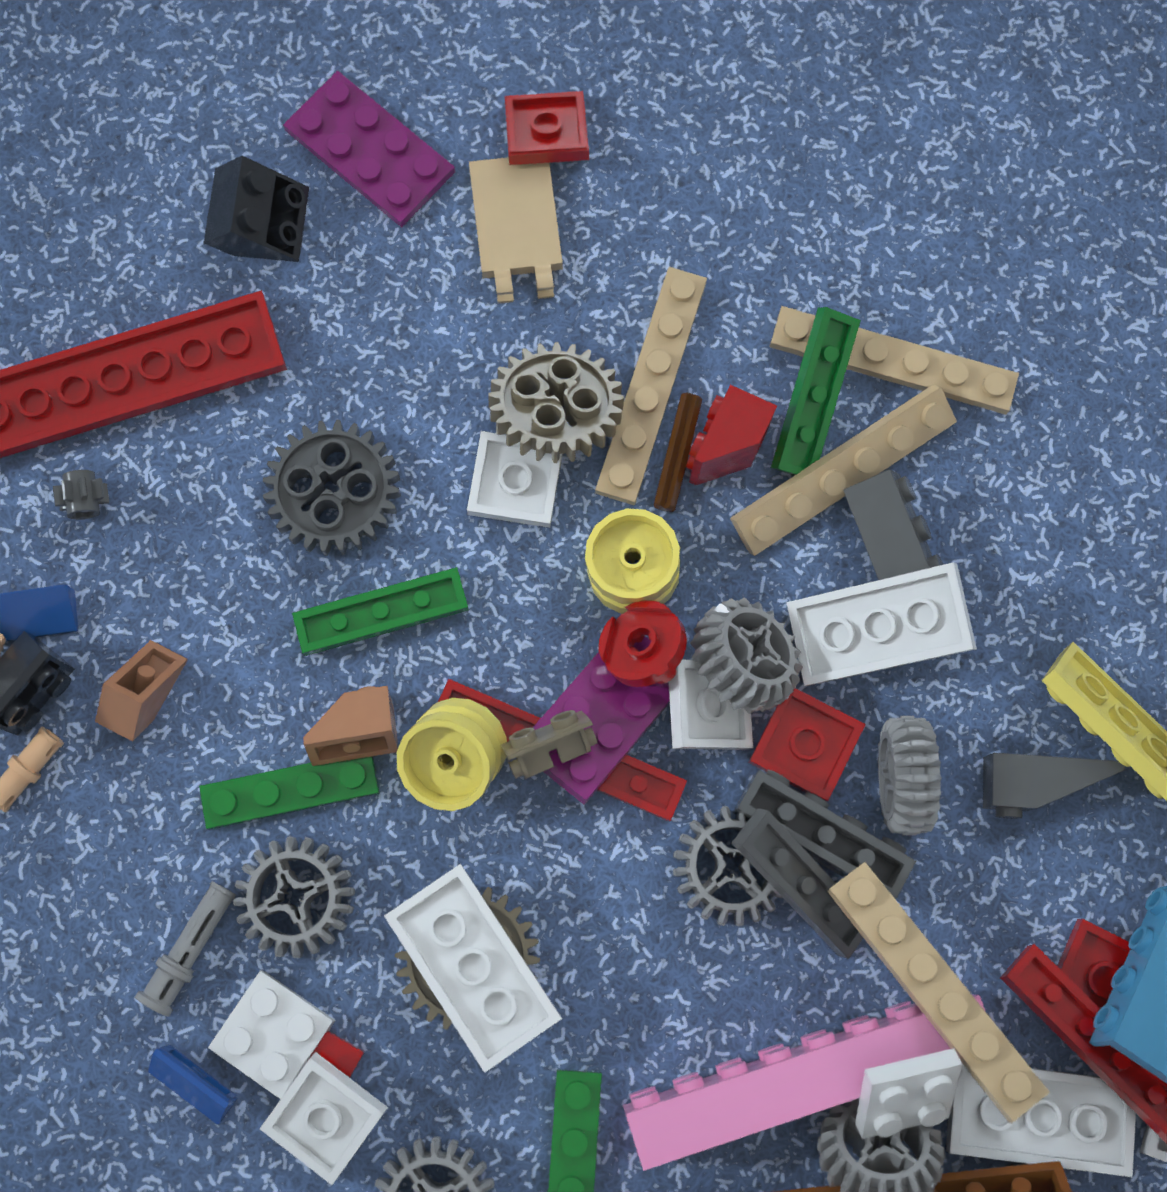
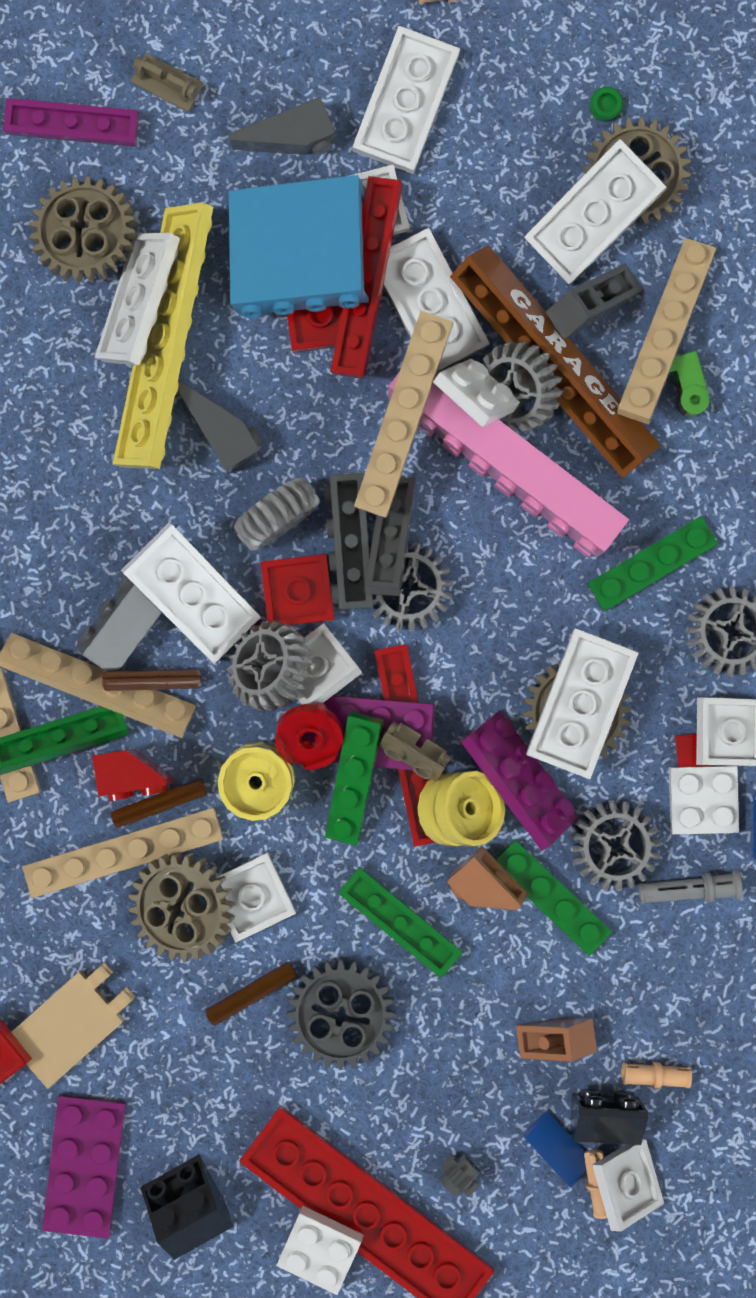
camera: 125 degrees left, 10 degrees up
none -> reddish brown axle [102,669,202,691]
none -> reddish brown axle [205,962,297,1026]
none -> white plate [276,1206,364,1295]
none -> green plate [325,711,384,846]
none -> magenta plate [460,710,579,851]

